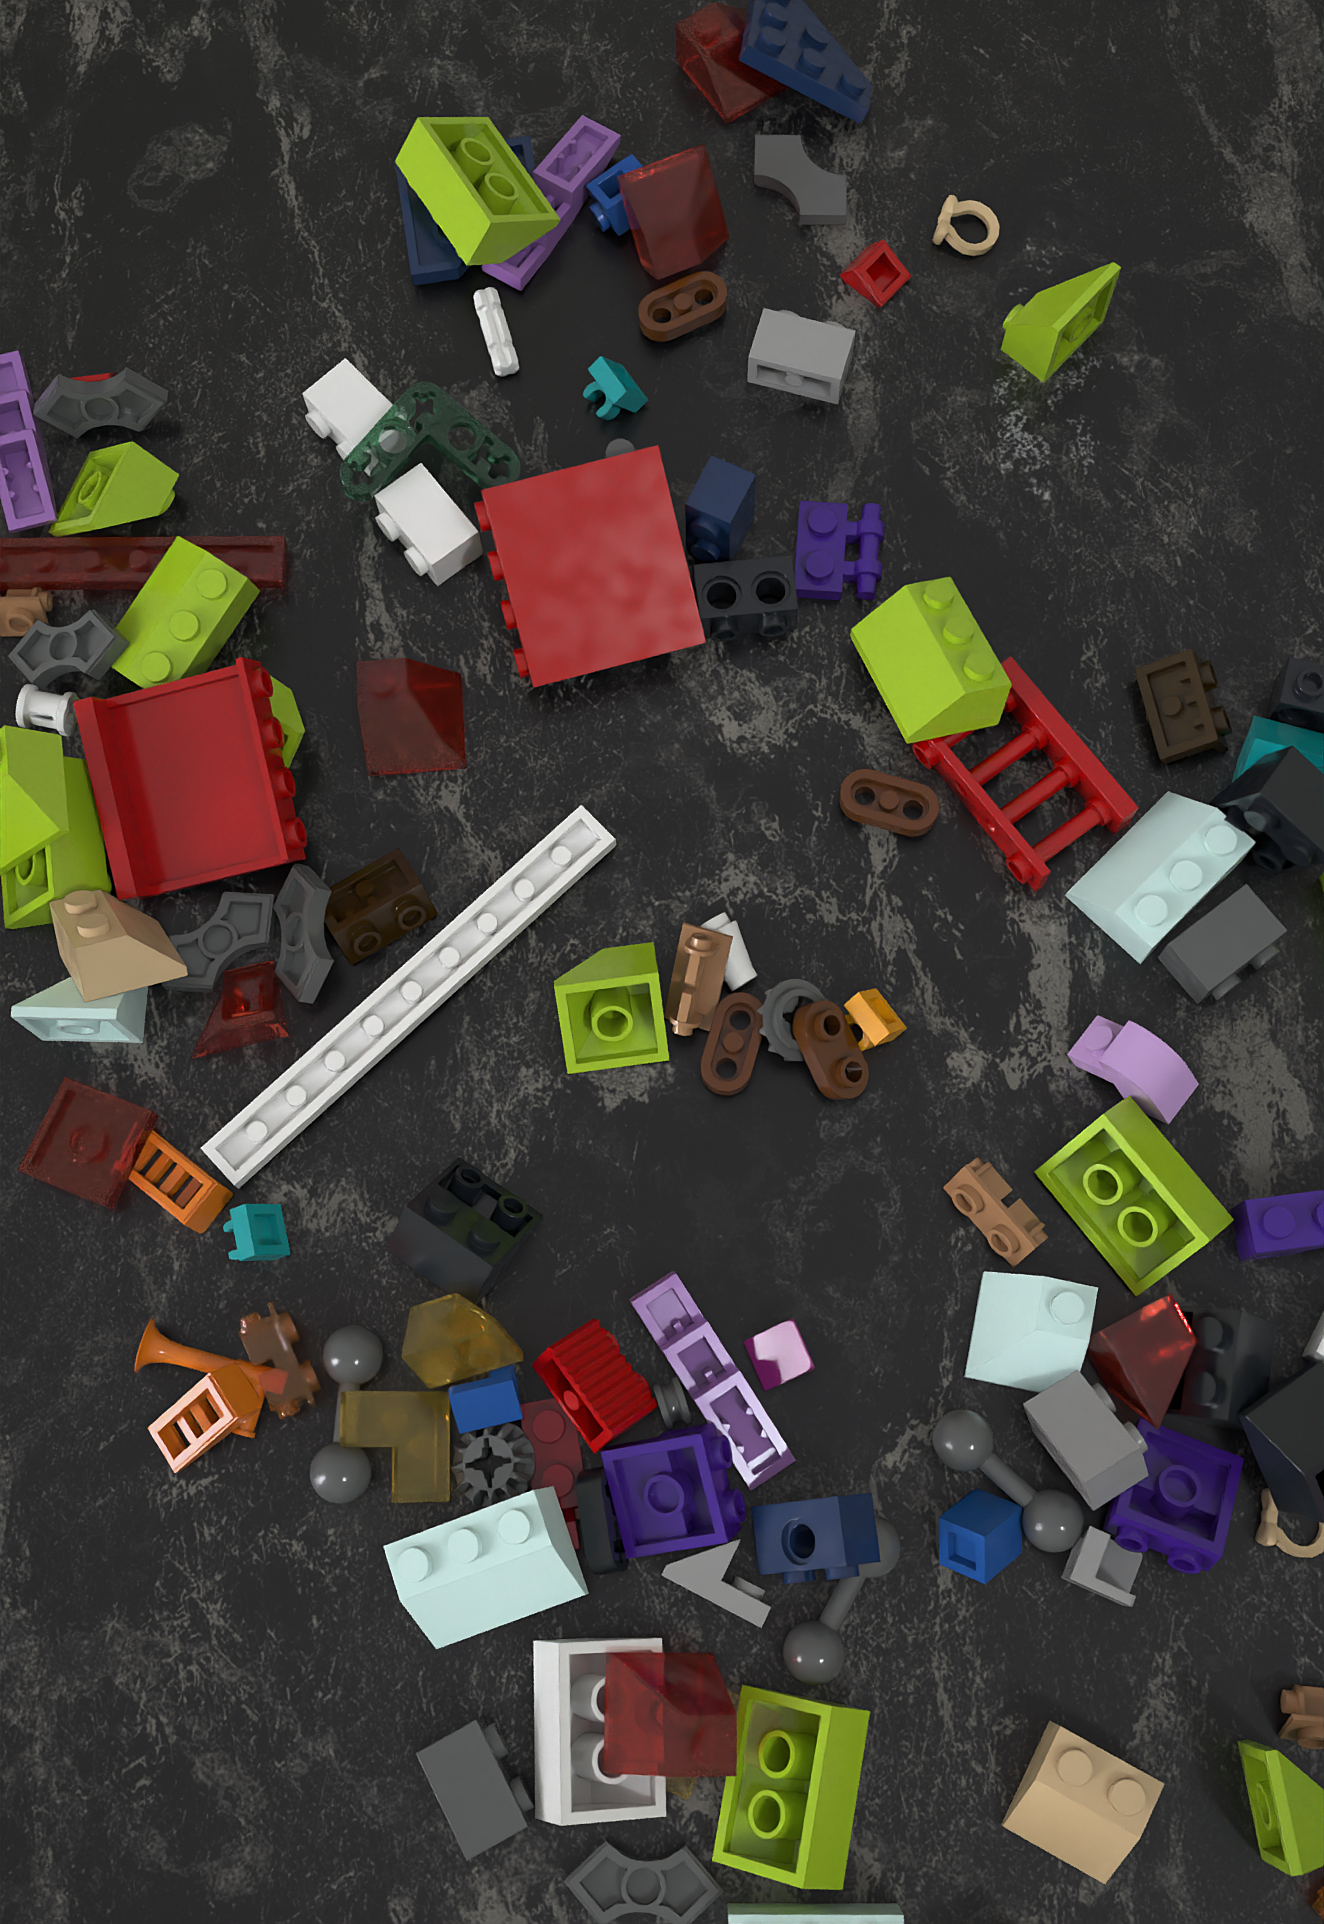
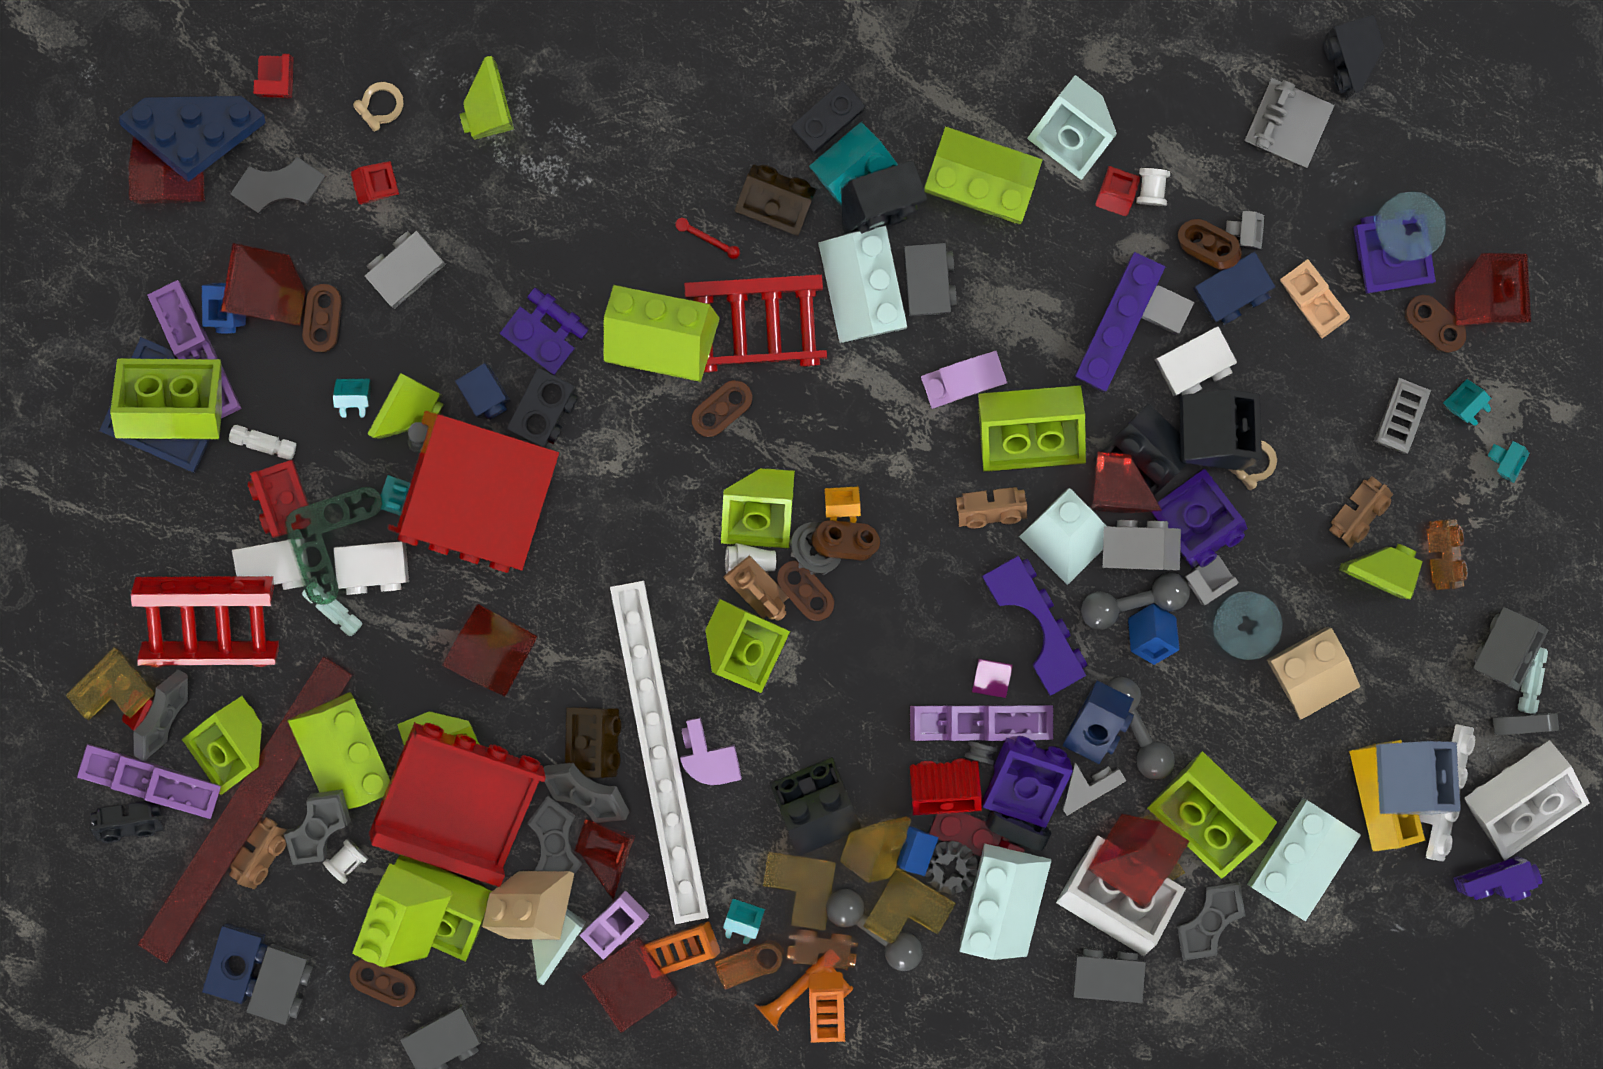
camera: 60 degrees left, 15 degrees up
none -> clear yellow tile [66,647,155,720]
none -> red fence [131,576,279,667]
none -> red bracket [248,460,315,538]
none -> red panel [253,54,294,98]
none -> light aqua axle [302,581,362,636]
none -> lime slope [368,373,445,439]
none -> lavender brick [579,890,649,960]
none -> red hinge [676,218,740,259]
none -> lavender brick [680,717,742,785]
none -> clear orange piece [714,940,784,990]
none -> lime slope [721,468,795,548]
none -> clear yellow tile [763,851,836,930]
none -> dark purple arch [982,556,1088,696]
none -> clear light blue plate [1213,591,1282,660]

